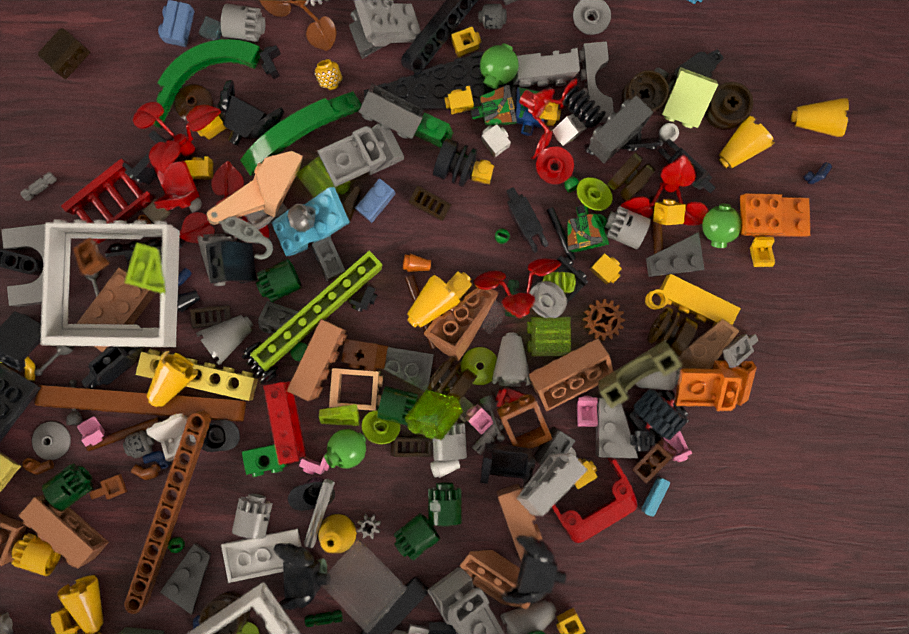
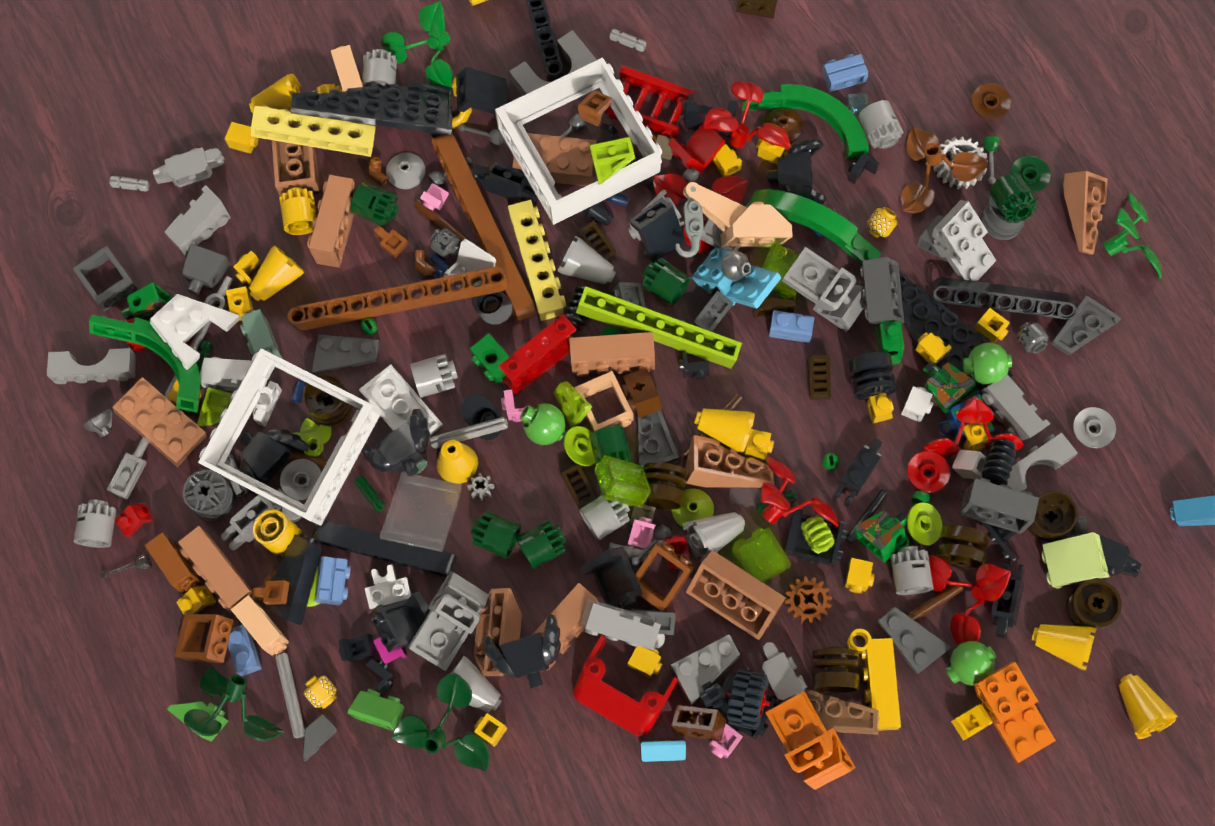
camera: 60 degrees right, 15 degrees down
yellow cone [147,351,198,407] -> none
orange cone [403,253,431,272] -> none
white cone [430,460,460,478] -> none
light grey tile [530,281,567,318] -> none
bright pink bracket [576,396,598,427] -> none
olive arch [598,340,682,409] -> none
yellow brick [653,199,686,225] -> none
white tile [659,123,679,143] -> none
light grey hinge [722,334,758,368] -> none
dark blue arm [804,162,832,184] -> none

